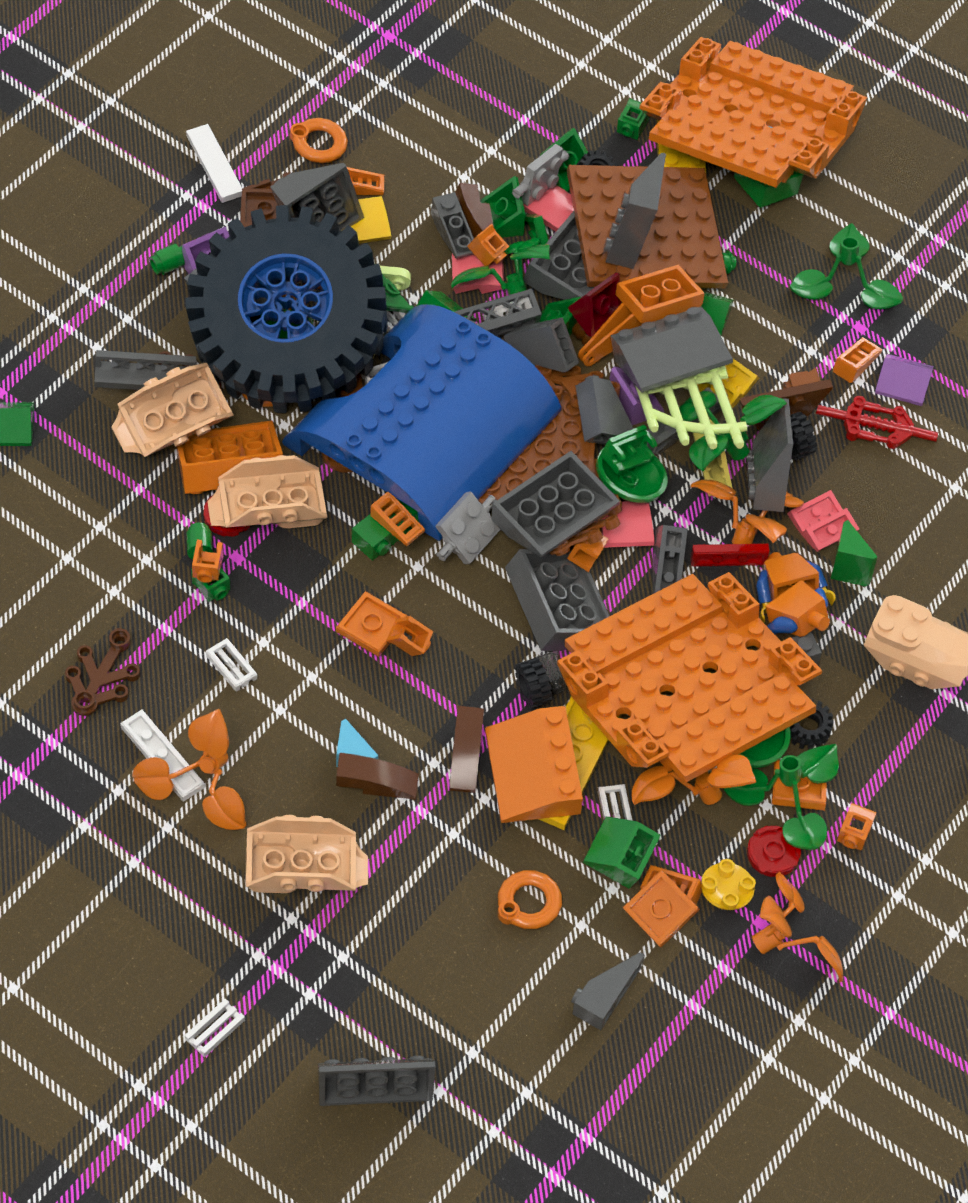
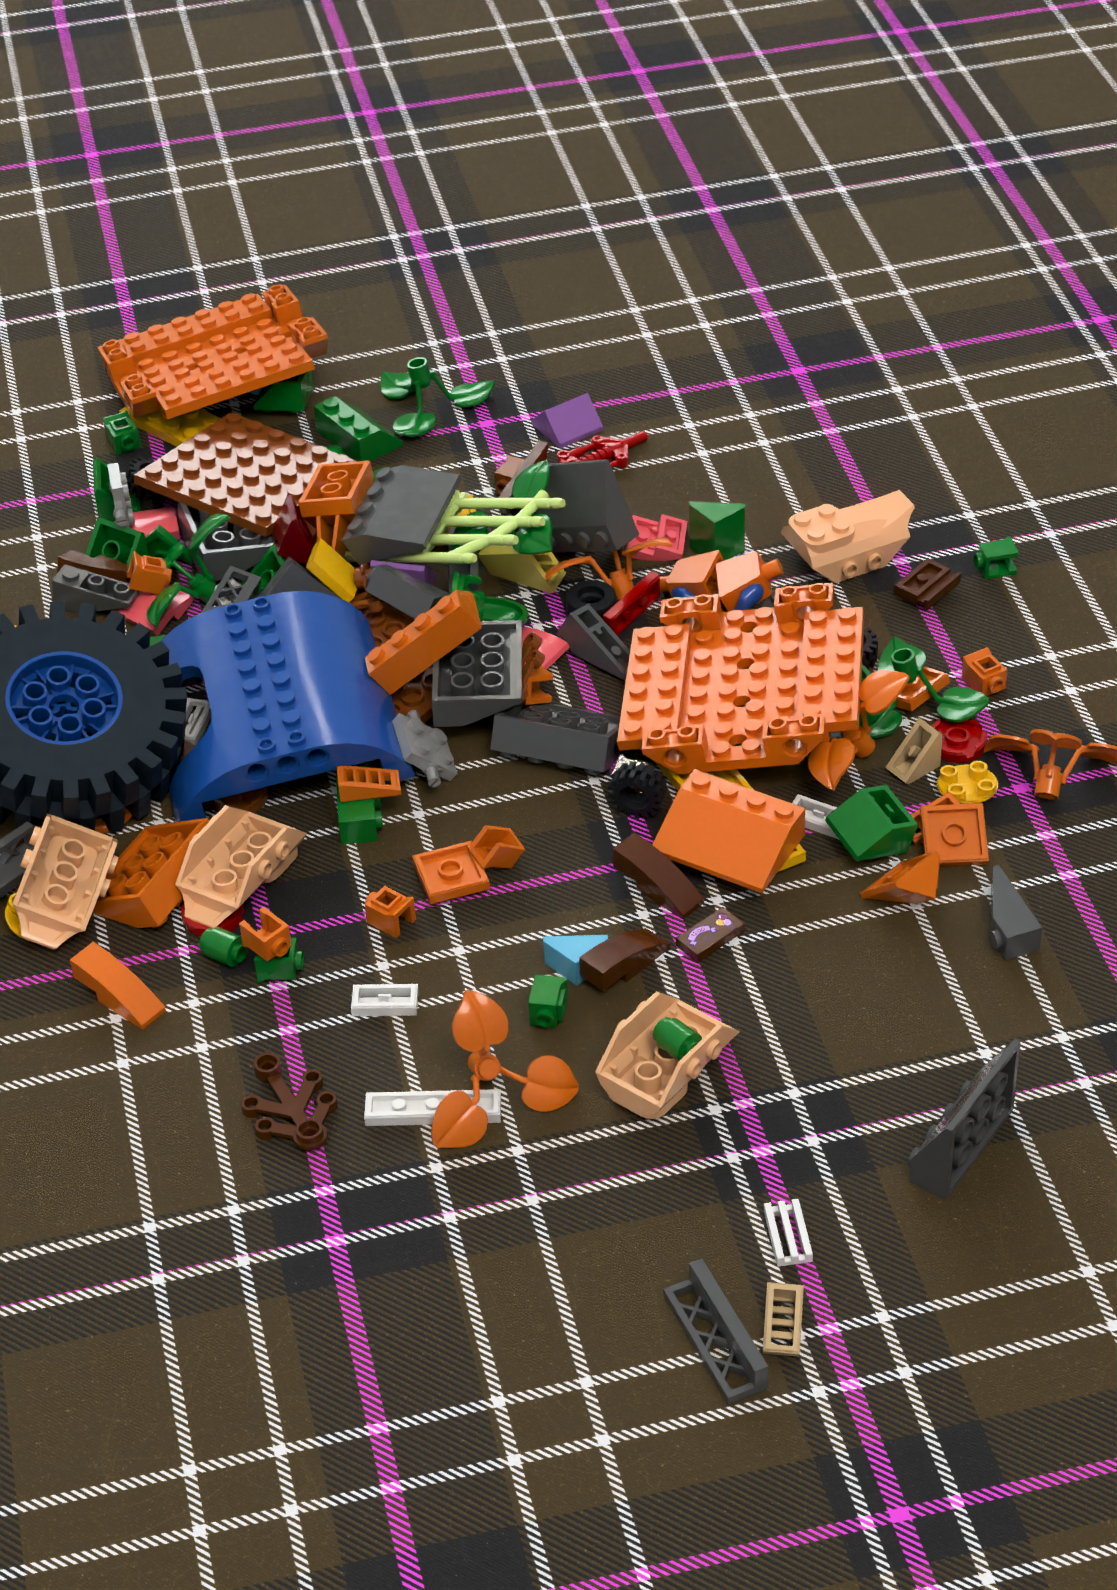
camera: 45 degrees left, 15 degrees down
orange piece [498,870,562,929] -> none
dark grey slope [603,153,666,269] -> none
orange slope [833,337,882,383] -> none
none -> orange slope [70,942,166,1030]
none -> yellow tile [306,538,357,603]
none -> green slope [314,396,404,461]
none -> dark orange plate [354,563,373,592]
none -> orange slope [365,590,482,695]
none -> orange window [365,886,416,938]
none -> green window [528,974,569,1028]
none -> black tyre [566,580,617,619]
none -> green brick [653,1017,702,1061]
none -> dark grey fence [663,1258,768,1405]
none -> reddish brown tile [676,907,745,962]
none -> tan slope [763,1282,804,1357]
none -> orange slope [859,850,940,904]
none -> tan slope [885,718,943,785]
none -> reddish brown plate [894,558,961,610]

